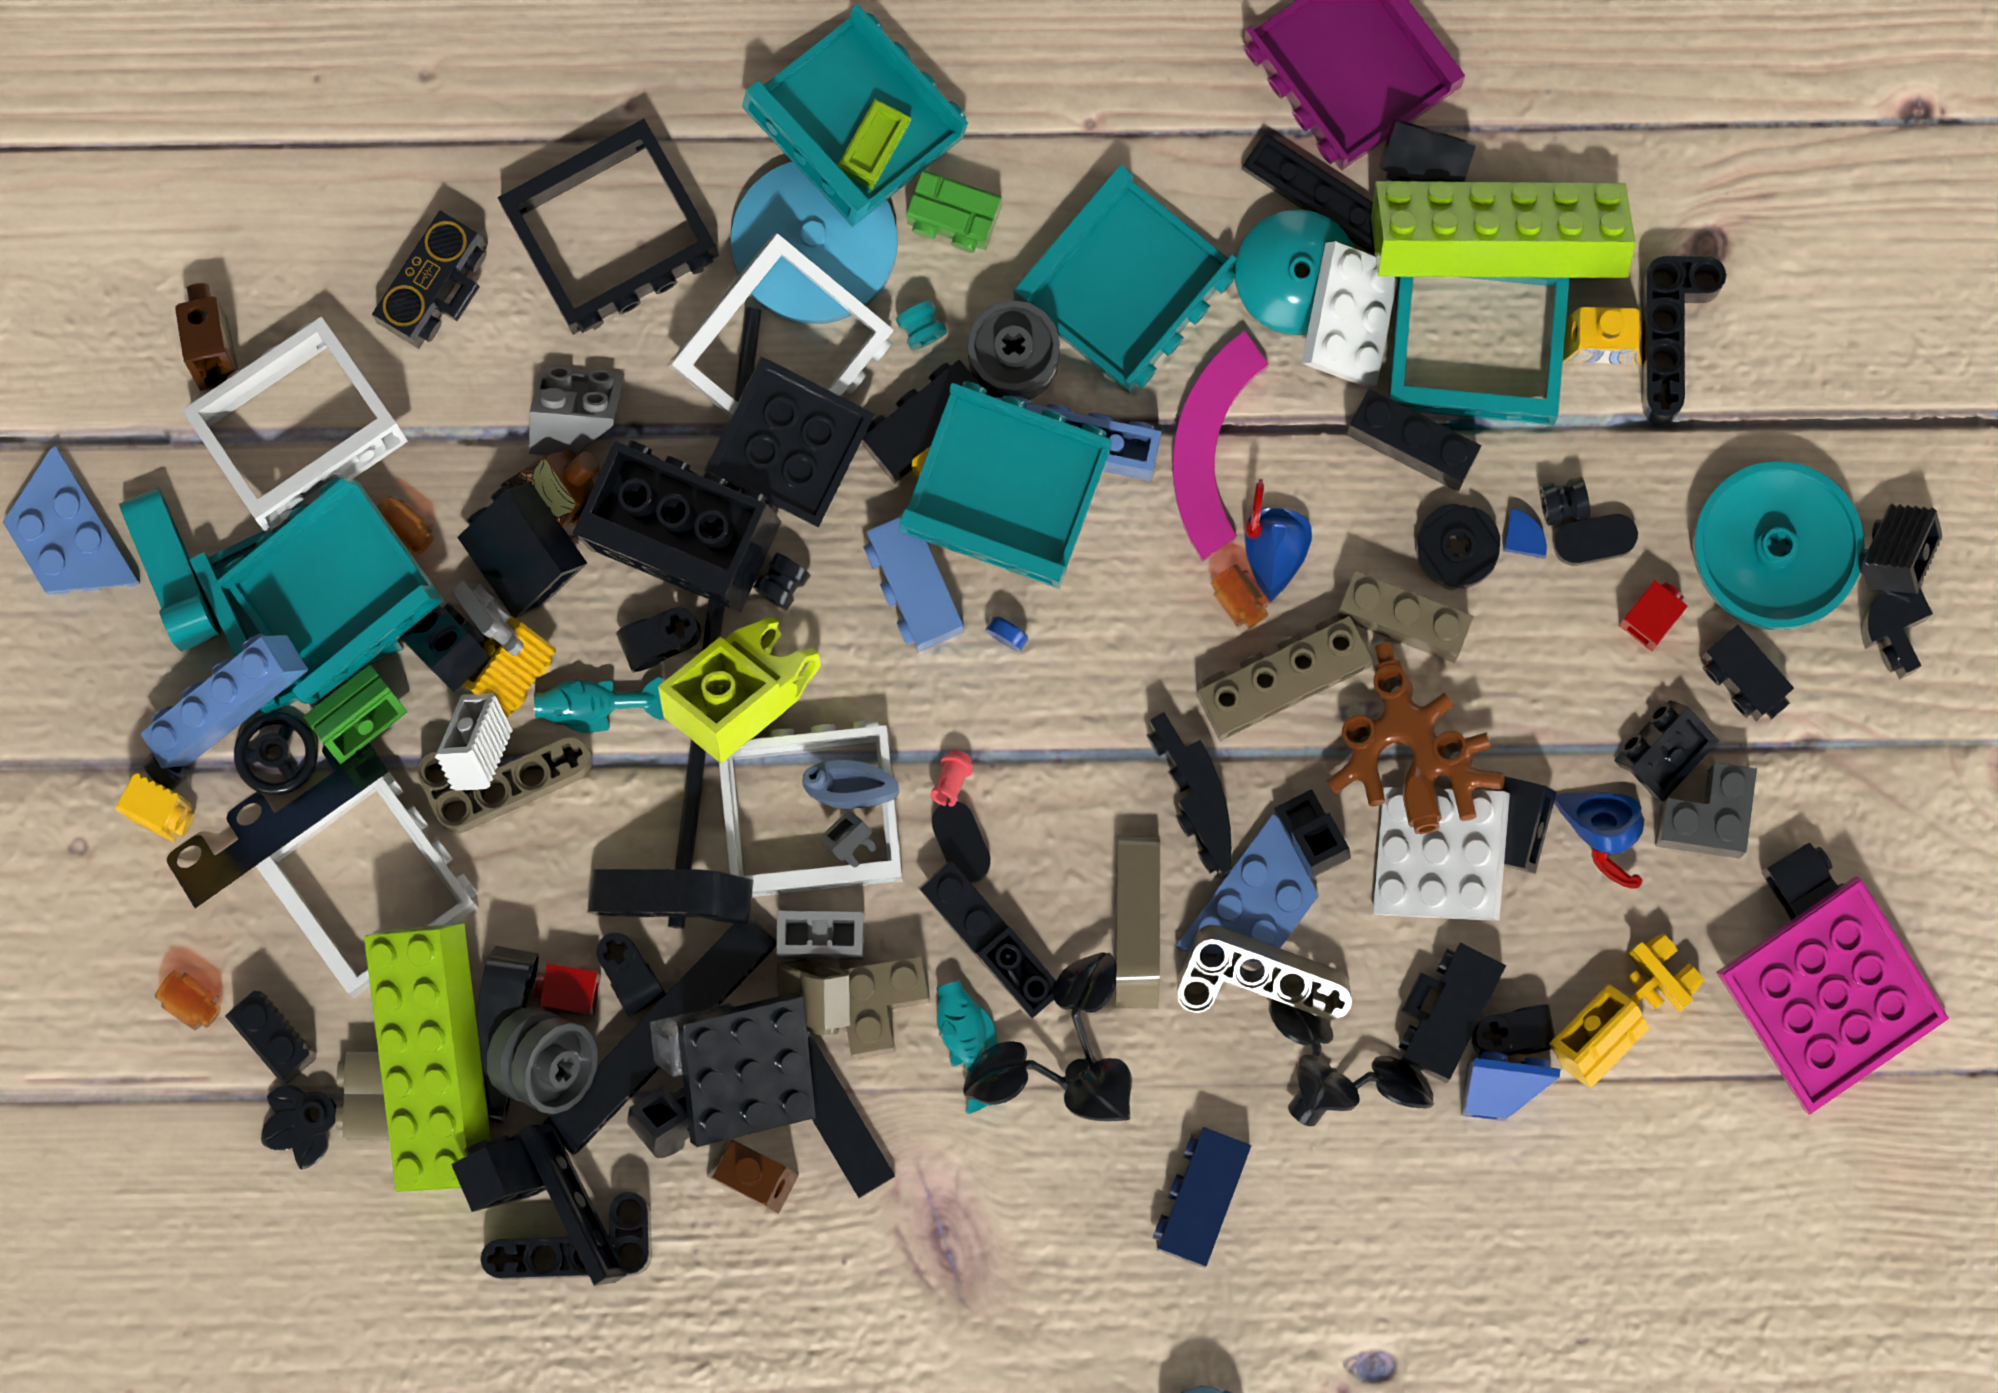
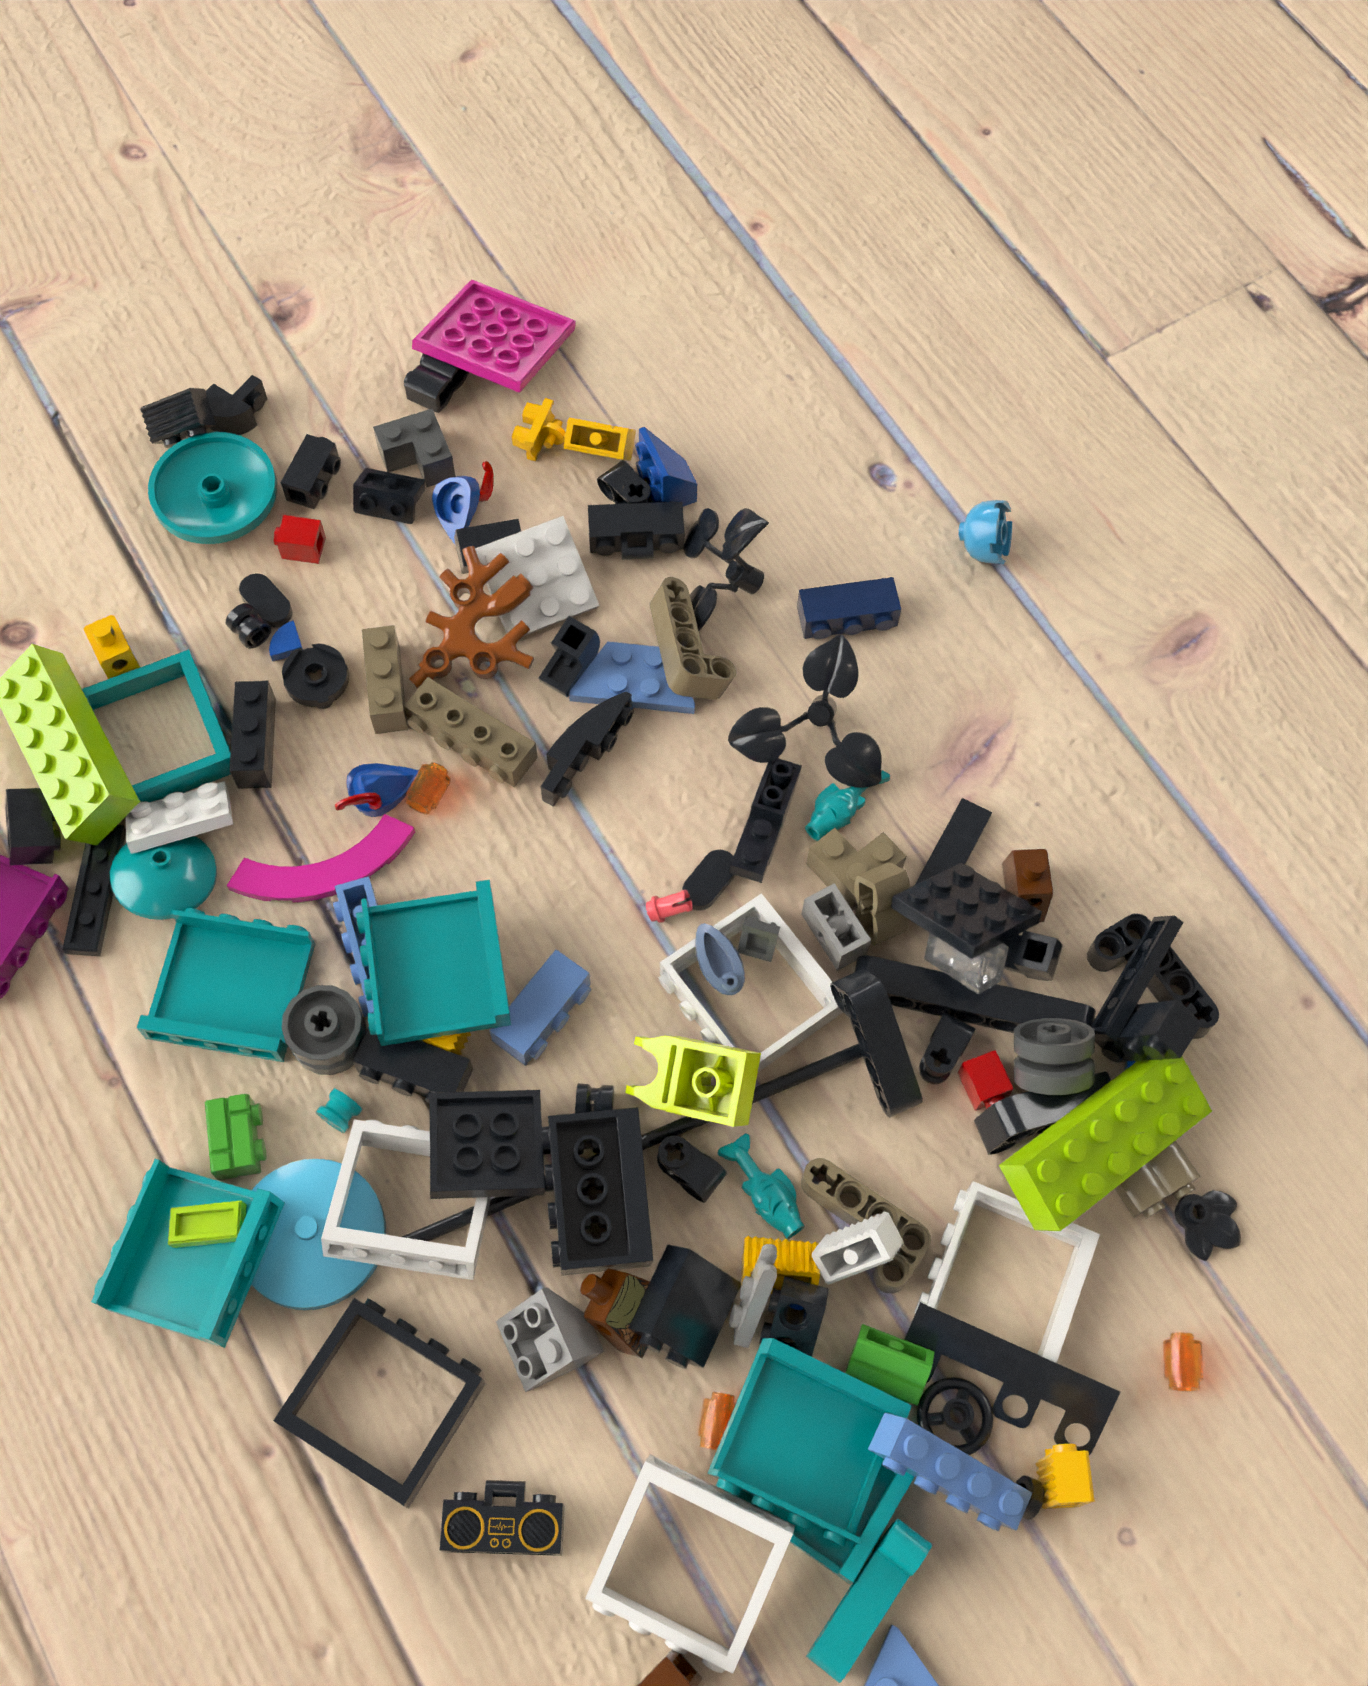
camera: 125 degrees left, 15 degrees down
black brick [225,991,317,1084] -> none
blue tile [985,616,1028,652] -> none
dark tan beam [1115,836,1160,1009] -> none
black beam [1642,256,1727,425] -> none

